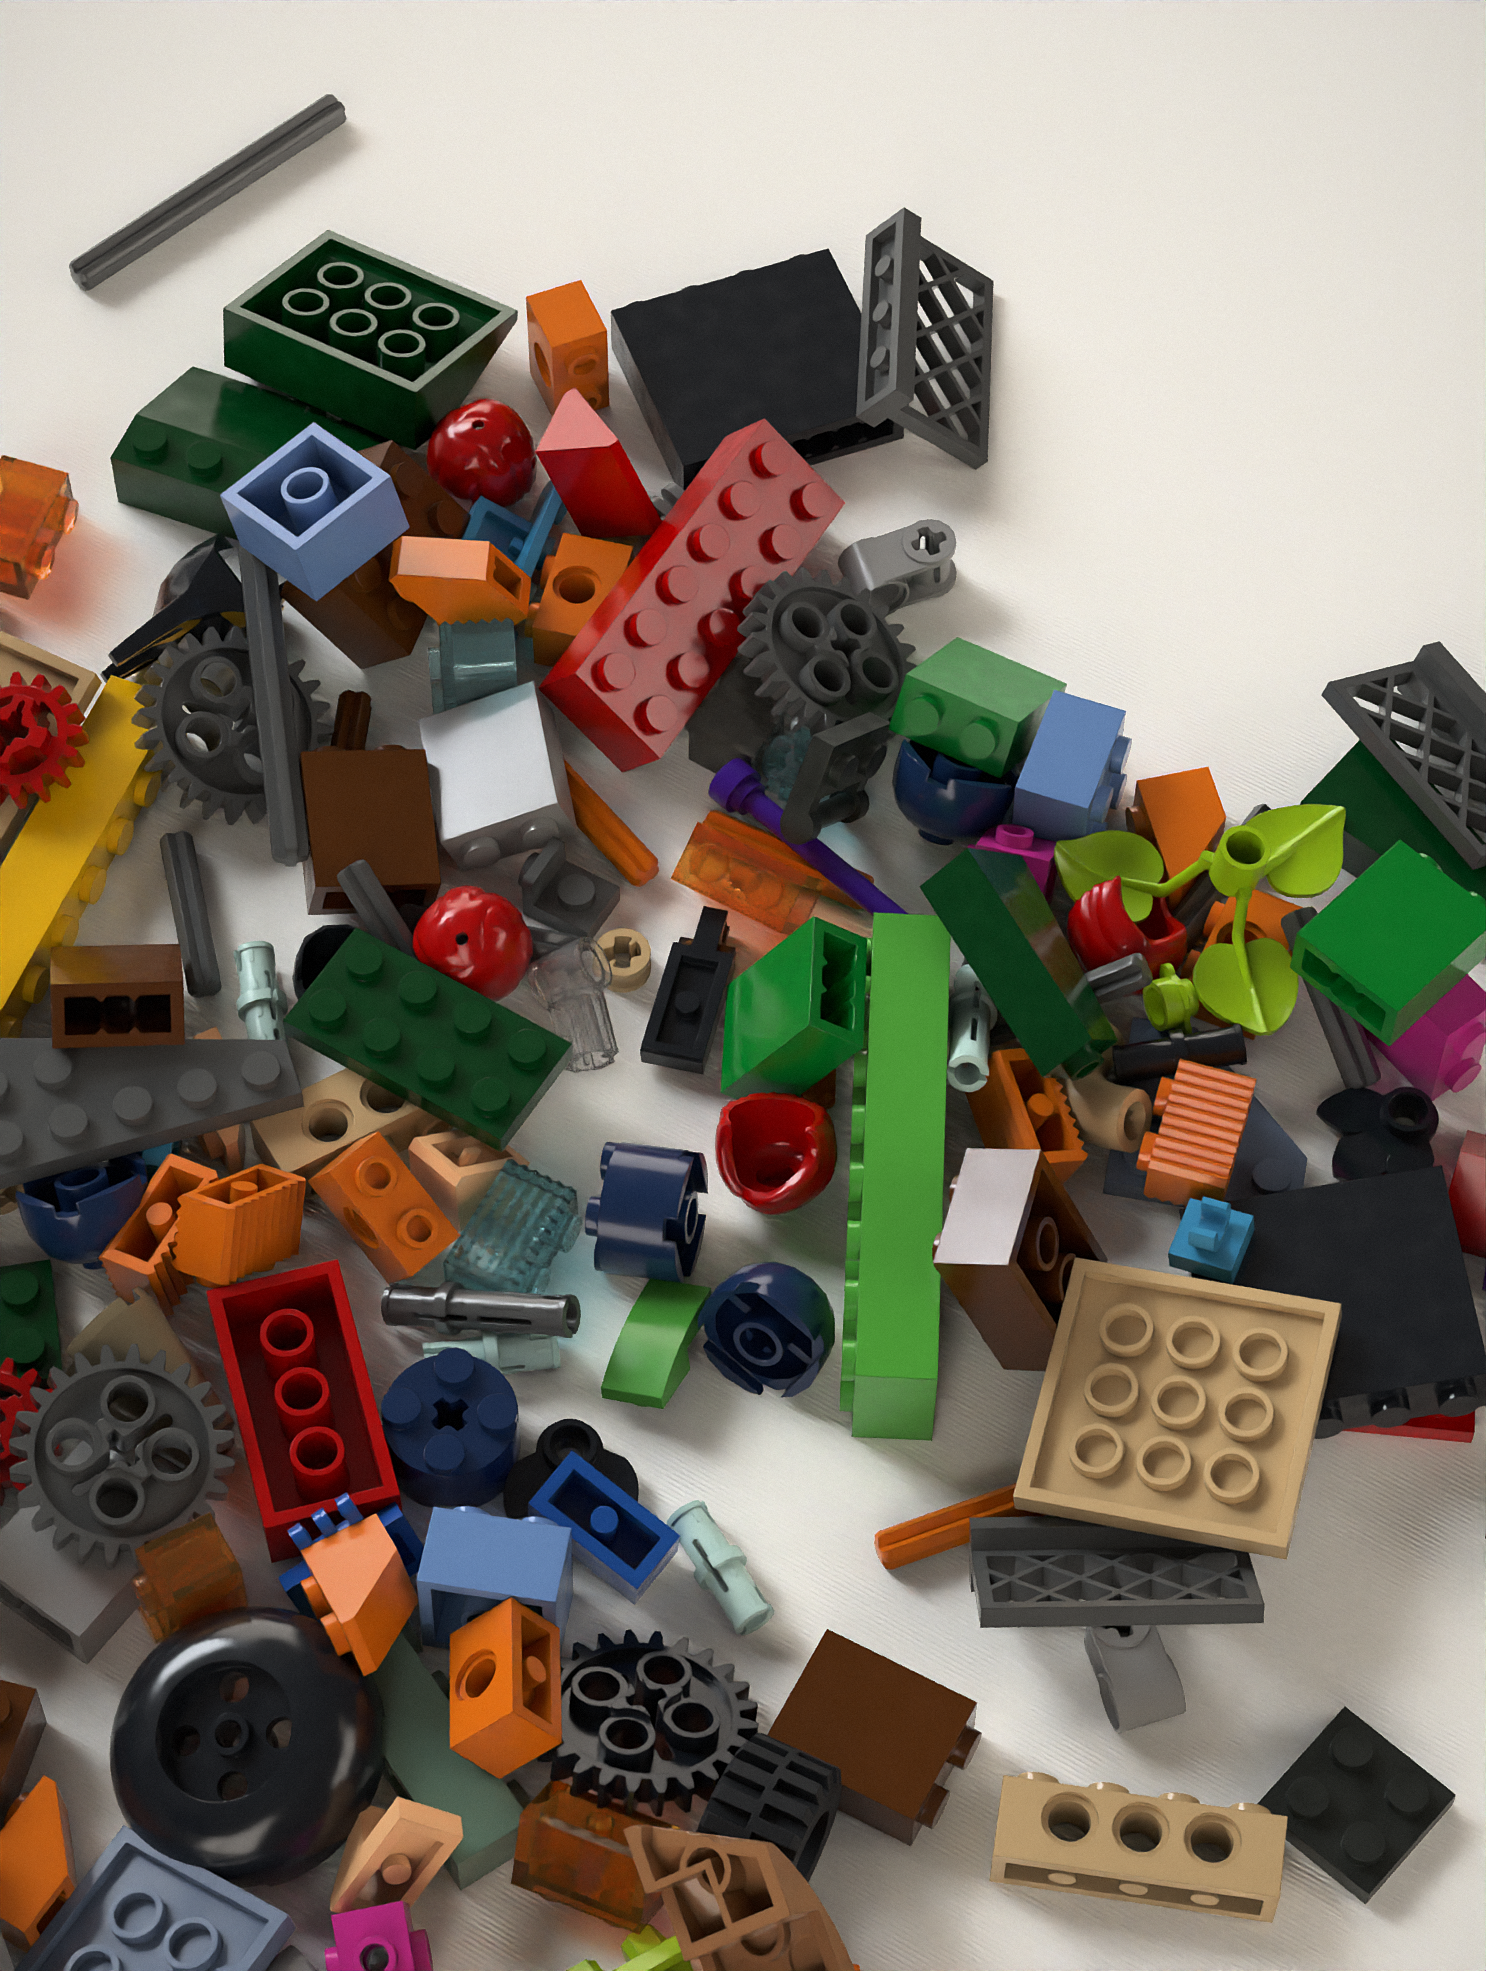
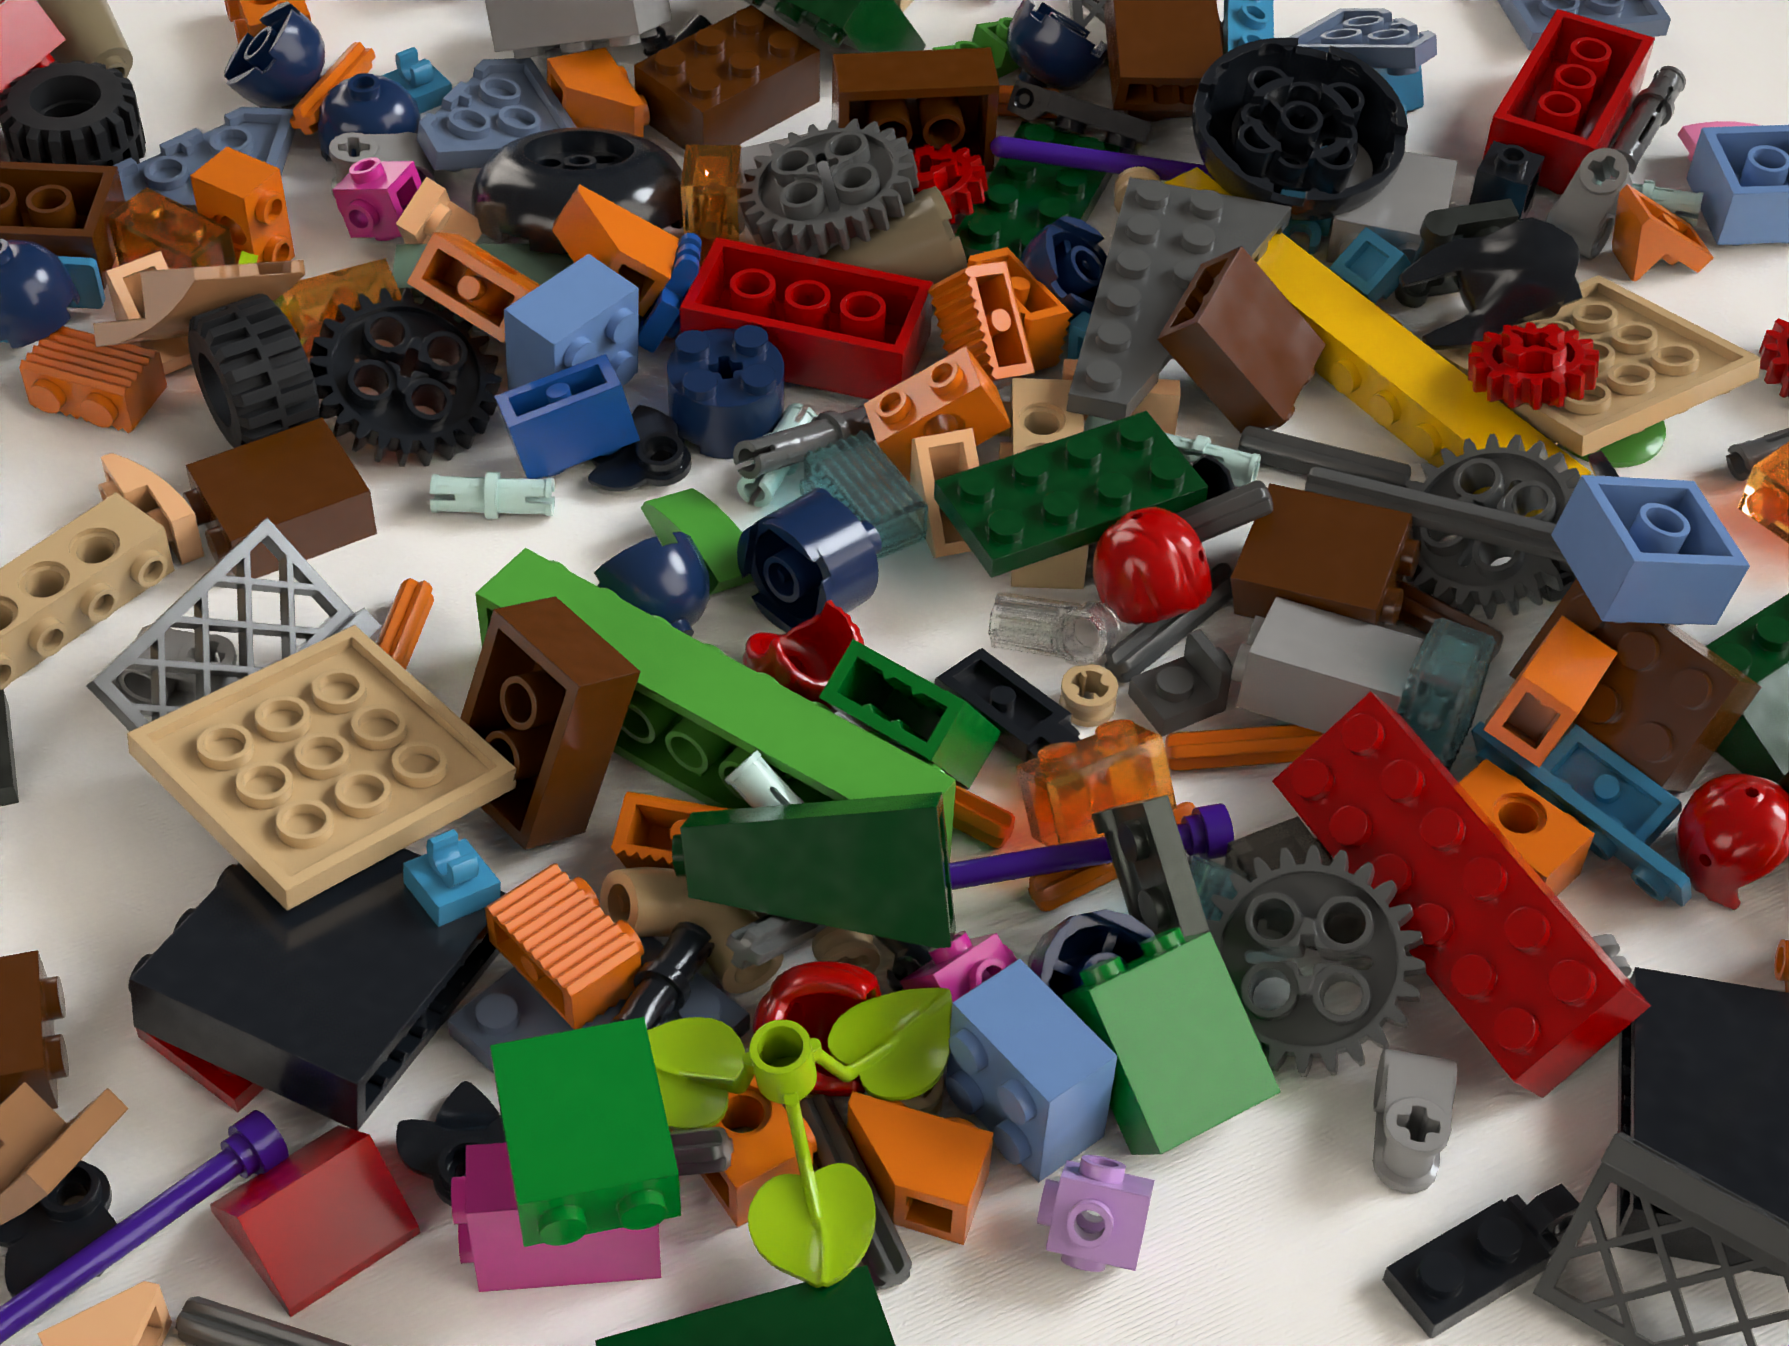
camera: 120 degrees right, 10 degrees down
red slope [535,387,662,539] -> none
lime plate [1143,963,1199,1034] -> none
none -> light nougat slope [98,453,204,565]
none -> lavender brick [1037,1155,1155,1272]
none -> black hinge [1382,1183,1580,1339]

